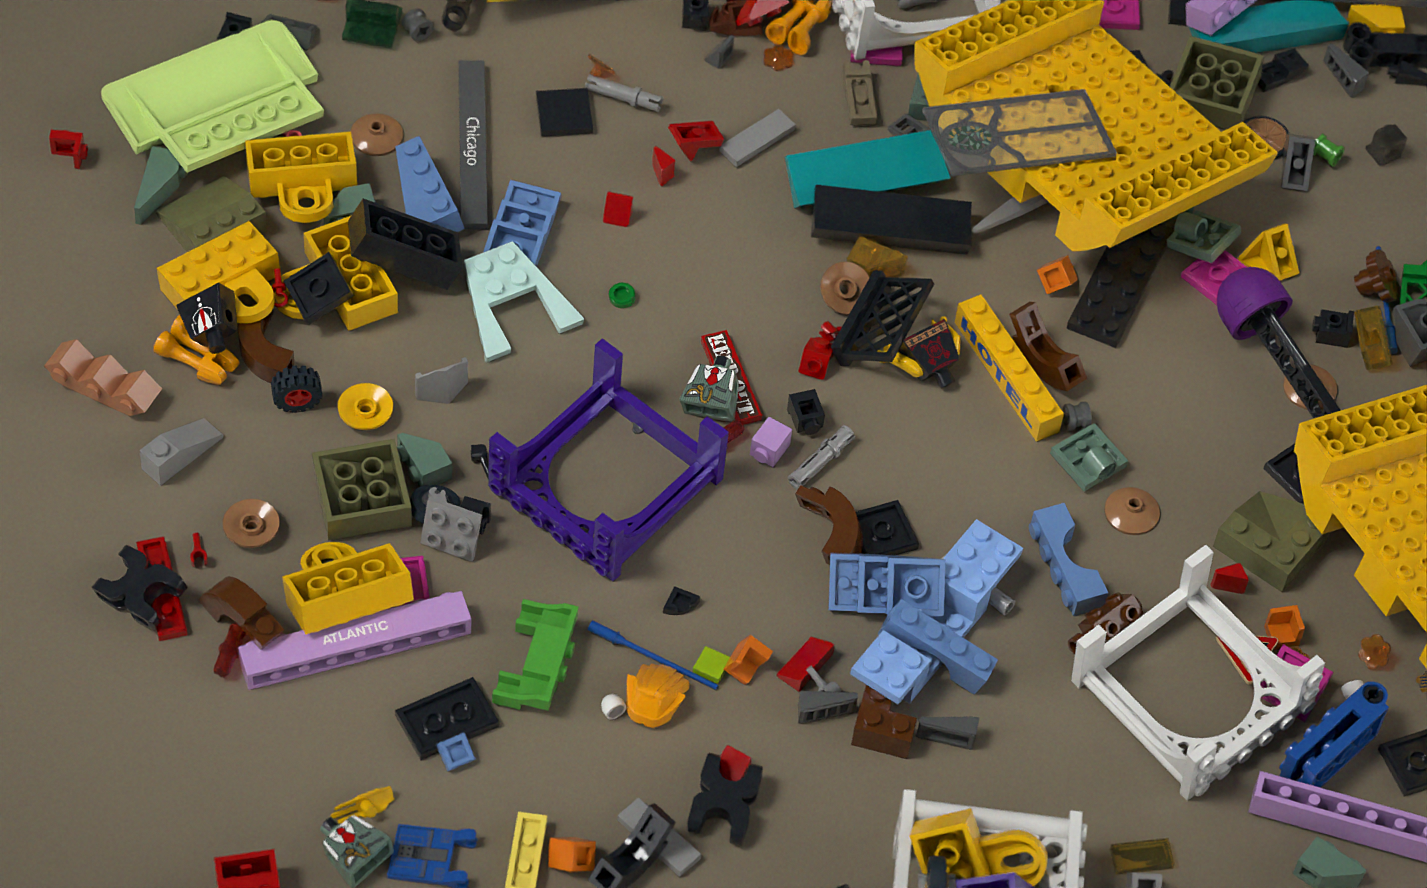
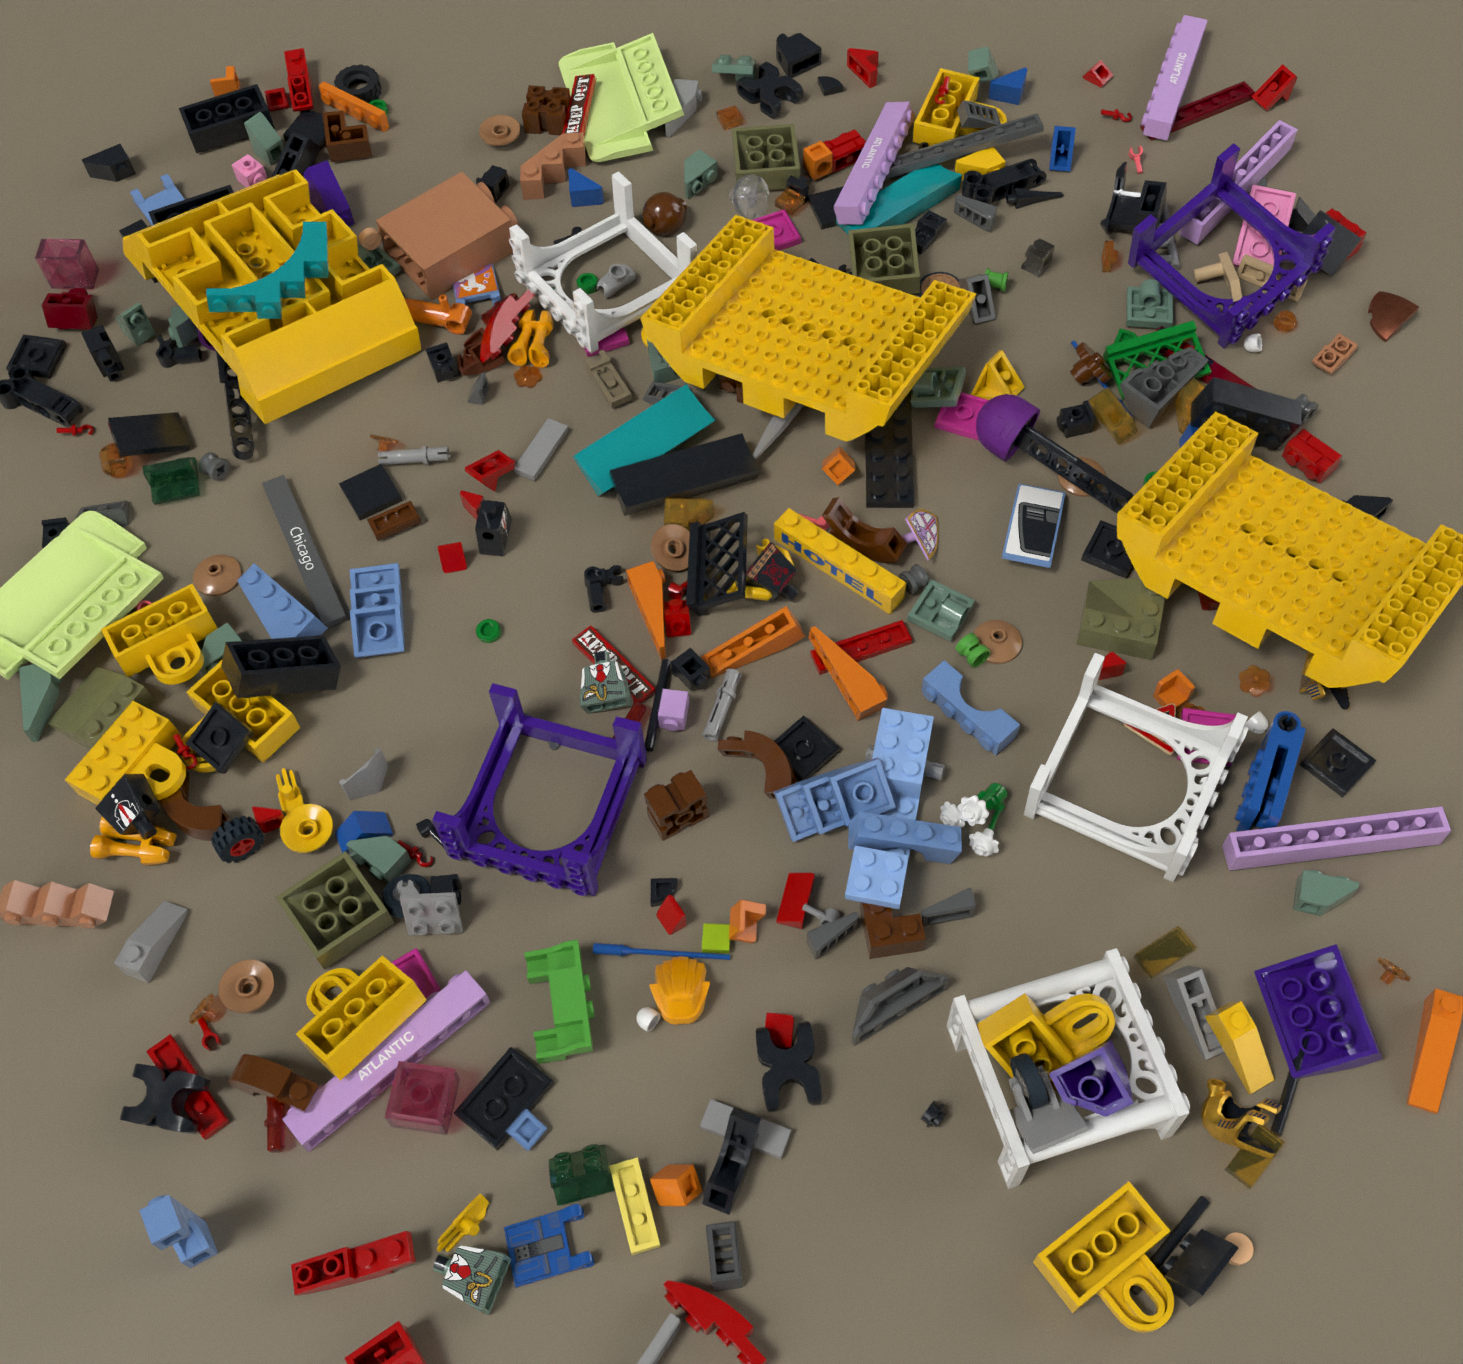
camera: 15 degrees left, 5 degrees up
light aqua wing [463,241,584,363] -> none
clear piece [922,89,1117,176] -> none
reddish brown brick [1068,592,1143,655] -> none
none -> medium blue arch [139,1195,218,1268]
none -> clear orange plant [189,993,217,1025]
none -> red slope [252,806,285,833]
none -> yellow piece [276,768,304,815]
none -> red slope [291,1231,416,1296]
none -> blue slope [335,811,394,854]
none -> reddish brown plate [367,501,421,541]
none -> clear pink brick [384,1061,460,1135]
none -> red hand [397,840,433,867]
none -> black torso [475,500,512,556]
none -> clear green bracket [549,1144,615,1206]
none -> black bar [584,565,623,613]
none -> orange slope [626,561,666,661]
none -> reddish brown brick [644,770,709,841]
none -> black bar [645,659,671,752]
none -> red slope [656,894,687,935]
none -> orange slope [701,606,806,678]
none -> coral hand [799,513,830,531]
none -> orange slope [808,626,888,721]
none -> red tile [810,620,912,675]
none -> dark grey wedge [852,967,950,1046]
none -> shield [902,509,938,561]
none -> white plant [940,783,1007,857]
none -> bright green wheel [955,633,991,668]
none -> slope [1002,483,1066,568]

